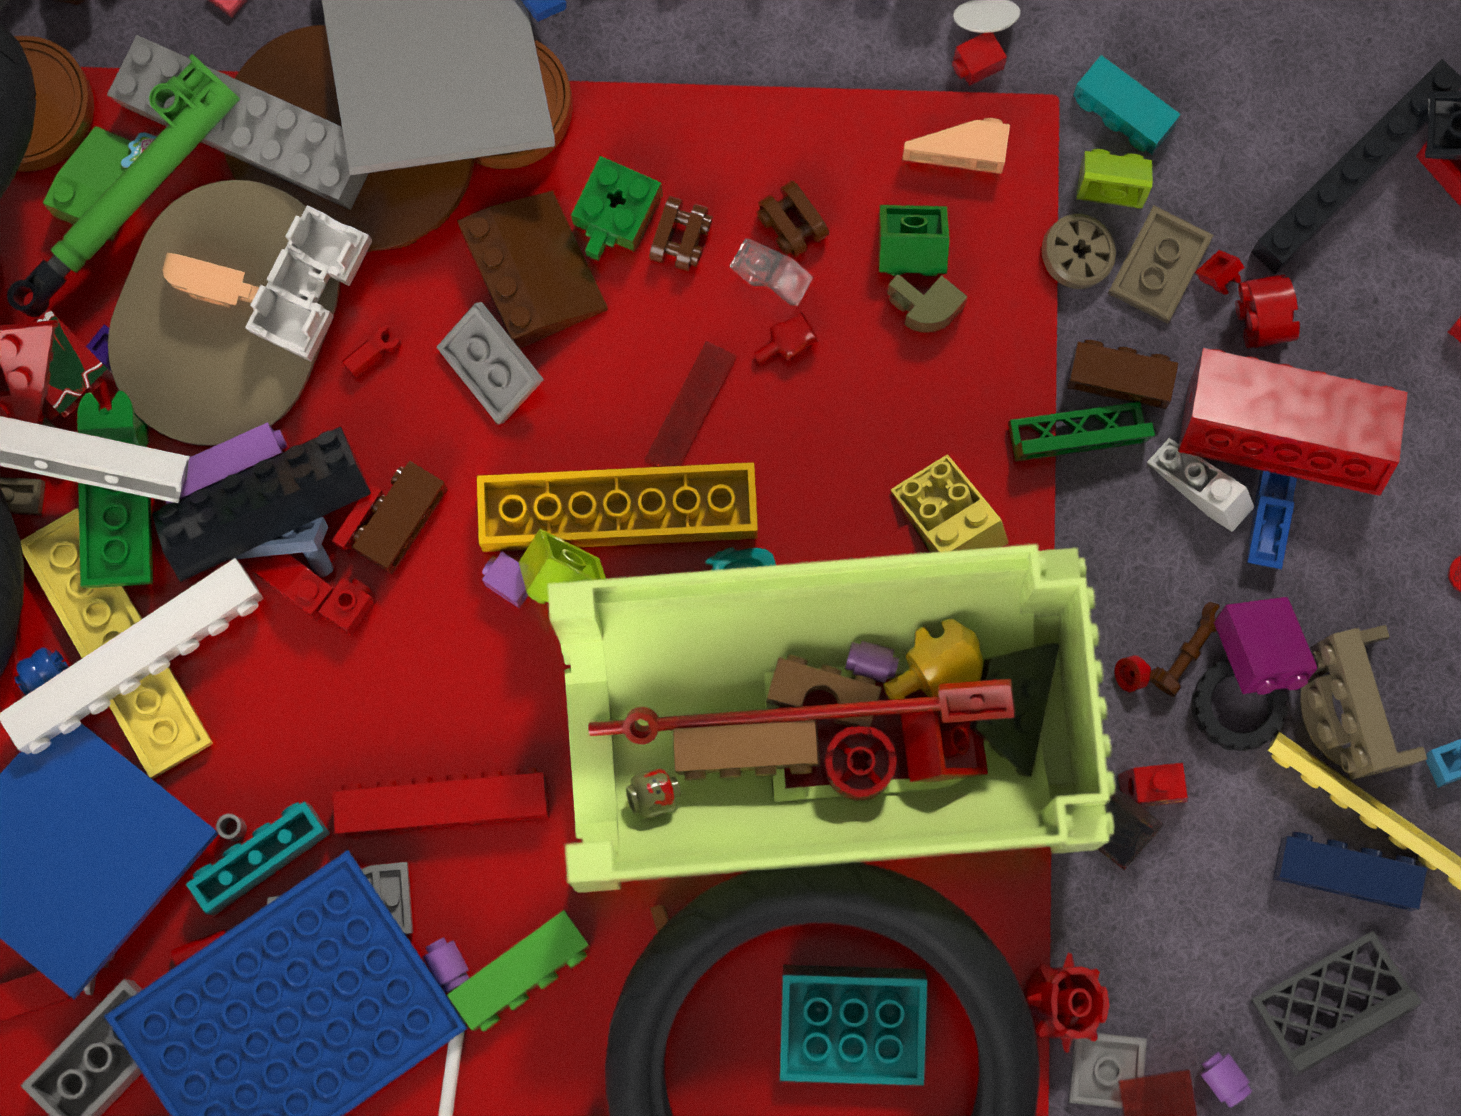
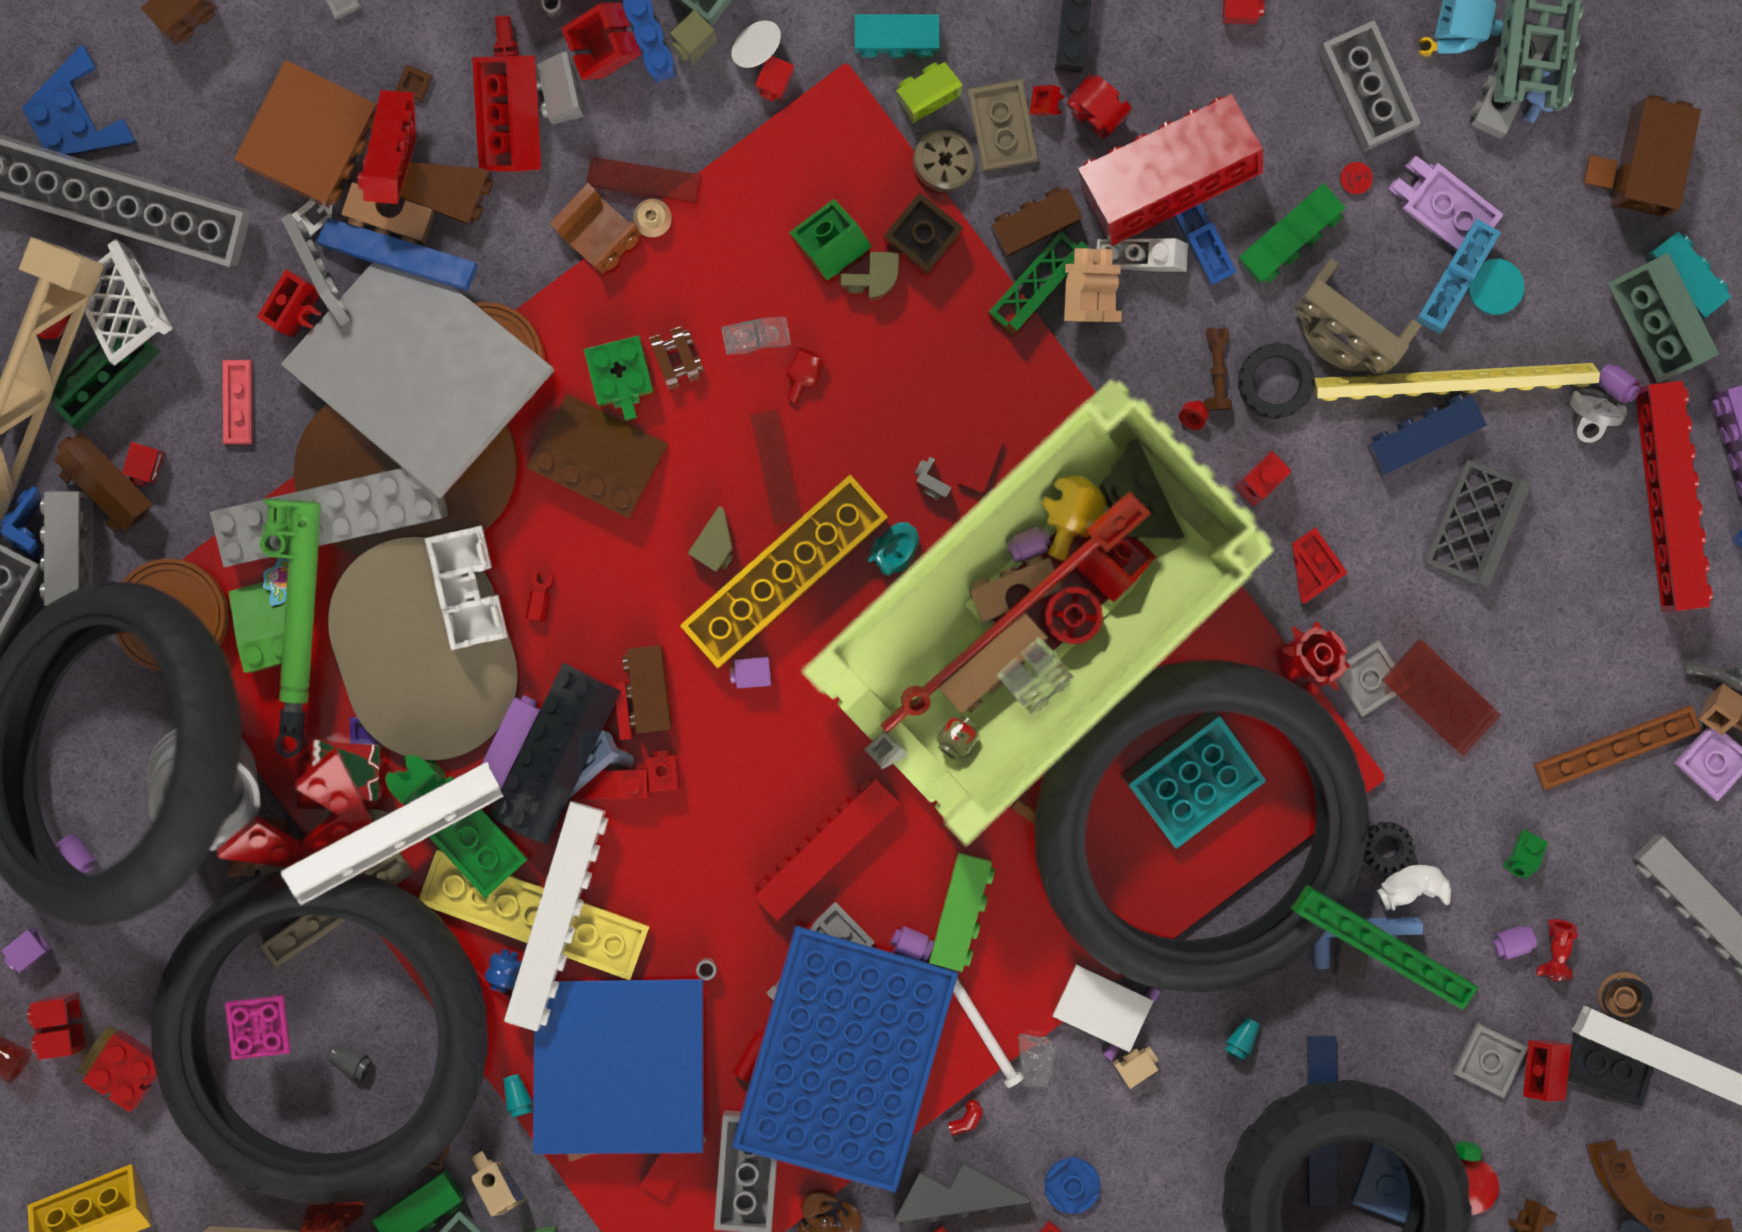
camera: 40 degrees left, 10 degrees up
light nougat piece [162,253,259,308] -> none
teal brick [186,801,330,916] -> none
light grey tile [436,302,544,425] -> none
lime slope [519,529,606,604] -> none
reddish brown brick [756,180,830,257] -> none
light yellow slope [890,454,1009,553] -> none
light nougat slope [902,118,1010,174] -> none
clear smoke tile [1097,787,1163,870] -> none
medium lavender brick [1200,1052,1252,1108] -> none
magenta brick [1214,597,1318,695] -> none
none -> dark orange panel [549,183,641,275]
none -> clear red tile [586,157,702,204]
none -> tan cone [633,199,672,237]
none -> olive slope [688,506,734,573]
none -> light grey slope [864,730,908,769]
none -> dark brown brick [884,192,963,276]
none -> light grey bracket [914,457,951,501]
none -> clear piece [997,637,1074,715]
none -> light nougat hips [1064,248,1122,322]
none -> green brick [1237,183,1346,284]
none -> red wing [1291,527,1348,604]

